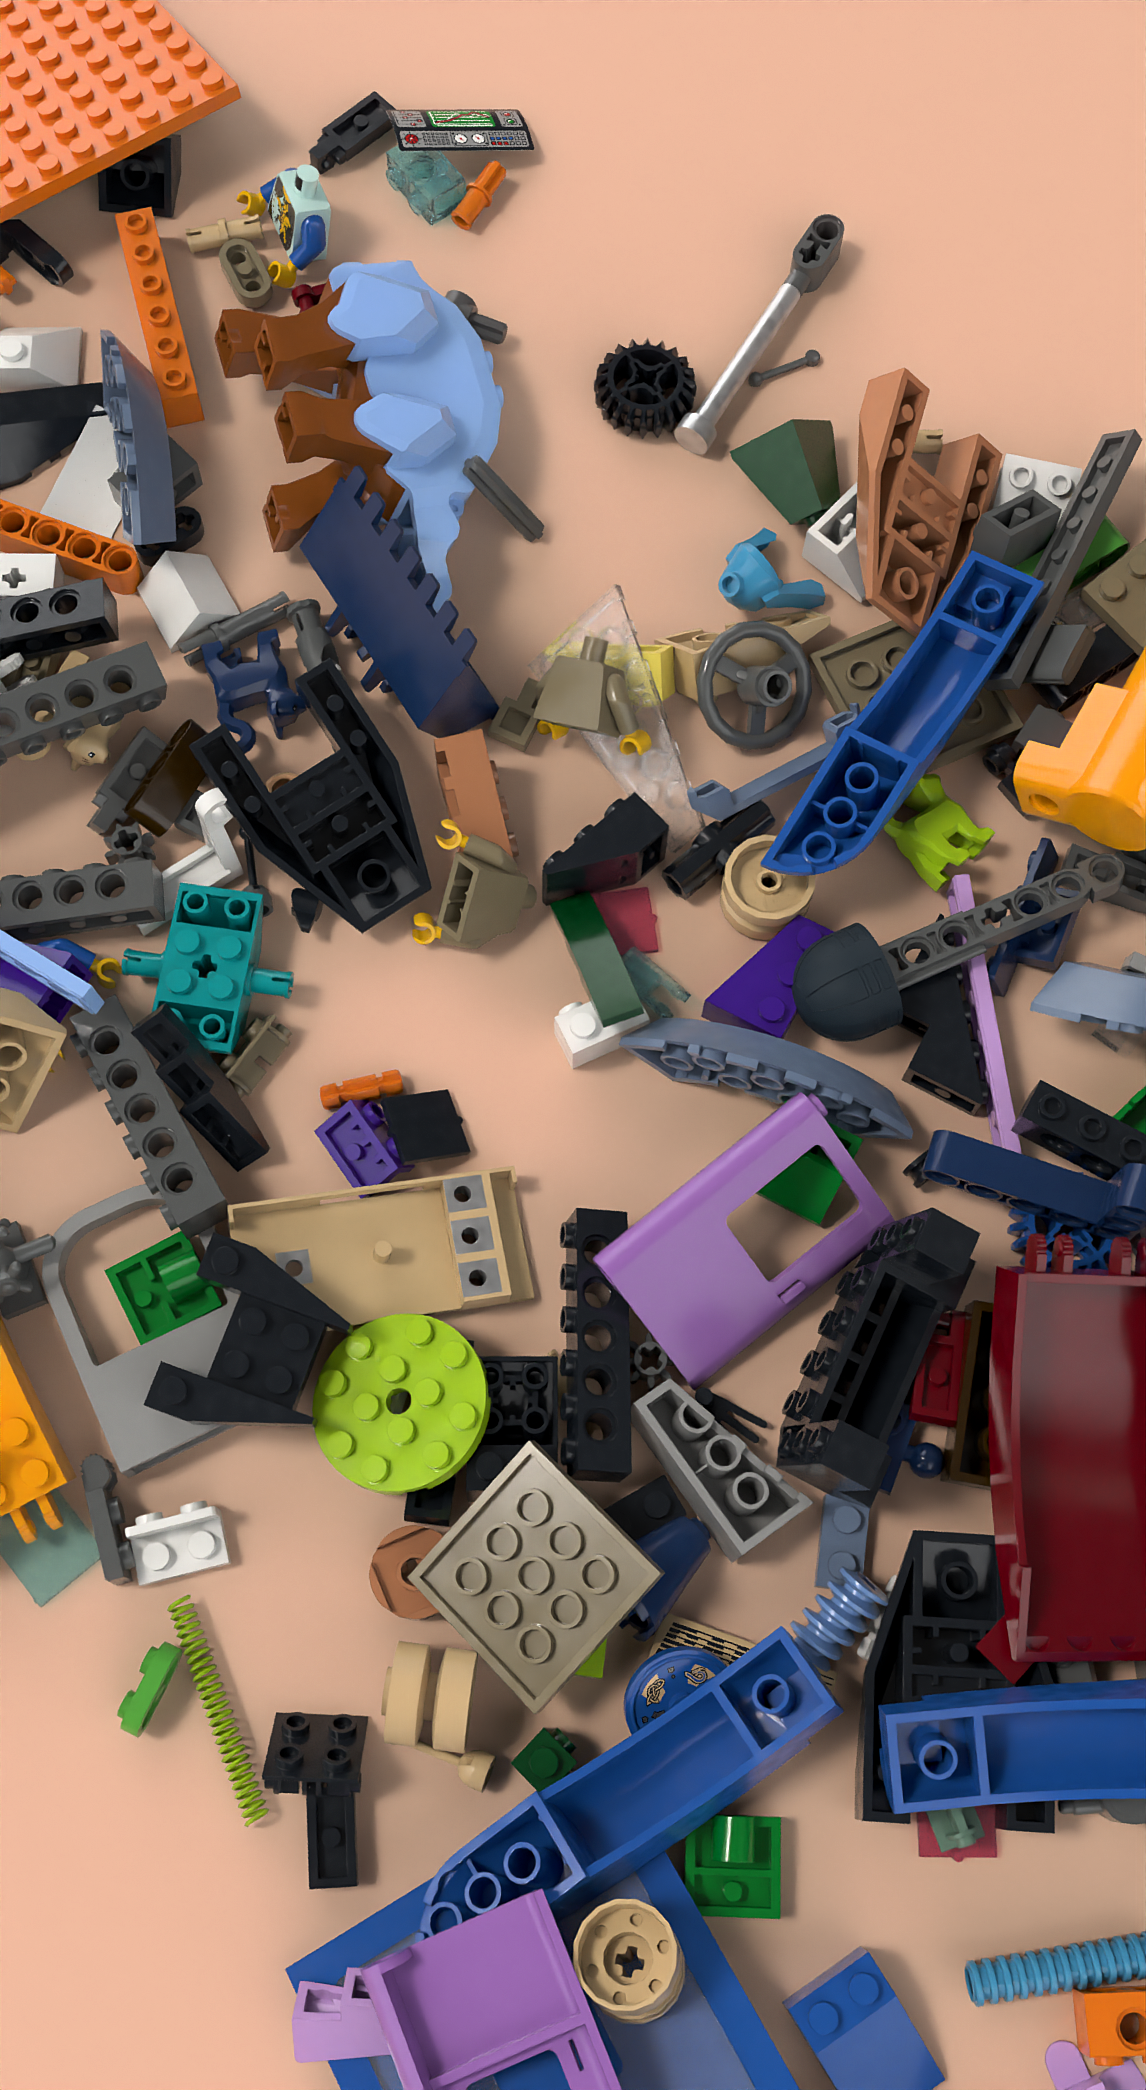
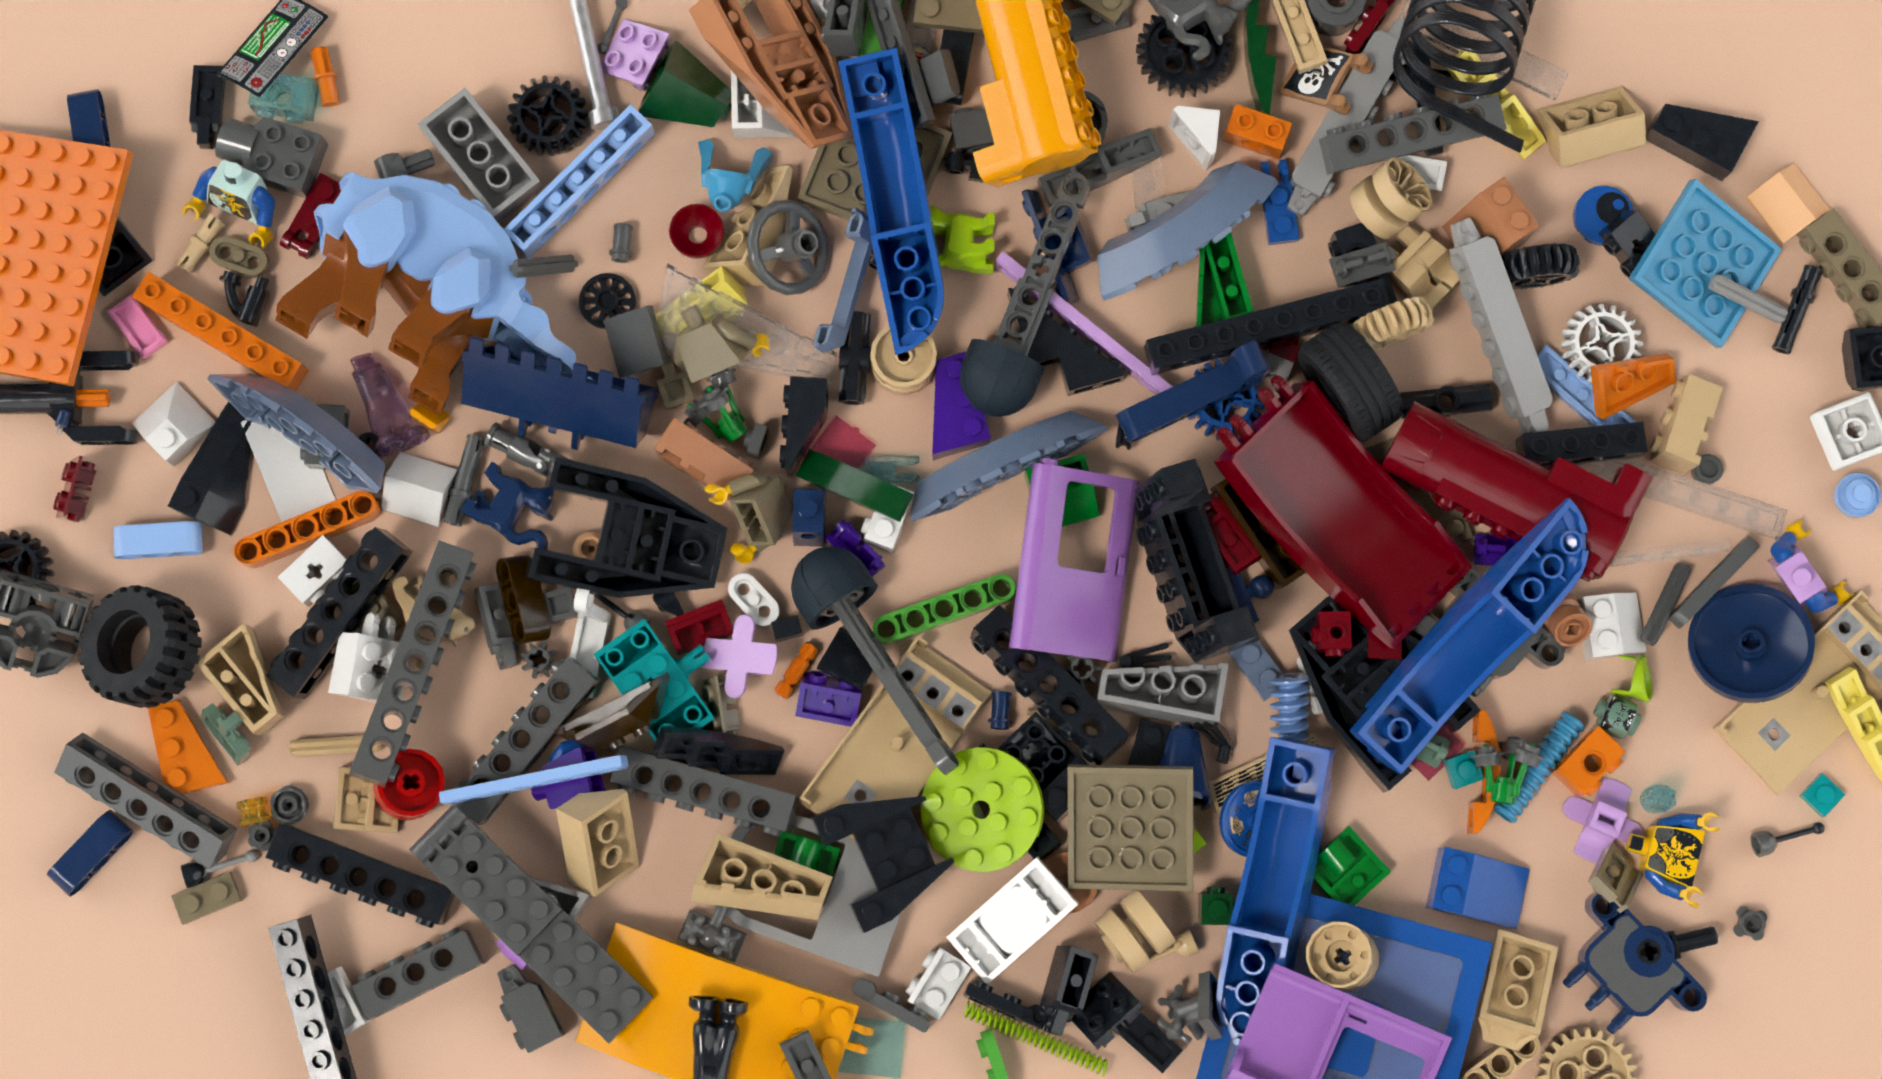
camera: 45 degrees left, 10 degrees up
none -> dark blue beam [67,89,111,147]
none -> bright pink tile [107,293,169,360]
none -> dark grey brick [215,117,328,198]
none -> black plant [219,271,269,327]
none -> piece [350,353,430,456]
none -> light orange slope [409,404,450,434]
none -> light grey brick [418,88,543,222]
none -> light blue brick [503,104,655,259]
none -> dark brown wedge [554,672,670,751]
none -> black wheel [579,273,636,329]
none -> lavender hinge [601,19,671,91]
none -> dark grey slope [603,305,669,378]
none -> dark grey pin [609,223,633,263]
none -> dark red hinge [664,599,733,656]
none -> dark red piece [669,204,724,259]
none -> plant [683,368,748,443]
none -> tan wedge [690,833,833,920]
none -> lavender piece [702,615,777,698]
none -> white plate [728,573,780,627]
none -> dark grey plate [743,423,769,460]
none -> black piece [771,615,803,643]
none -> piece [791,547,959,775]
none -> dark blue torso [792,488,826,547]
none -> dark purple hinge [824,519,885,577]
none -> bright green beam [873,574,1016,645]
none -> white slope [946,857,1079,984]
none -> black hinge [963,980,1047,1030]
none -> dark blue pin [988,691,1012,730]
none -> black hinge [1040,946,1099,1036]
none -> dark grey piece [1157,971,1223,1043]
none -> black piece [1193,722,1233,764]
none -> dark red brick [1311,611,1352,657]
none -> teal plate [1443,750,1484,789]
none -> orange slope [1467,710,1501,834]
none -> plant [1469,736,1545,805]

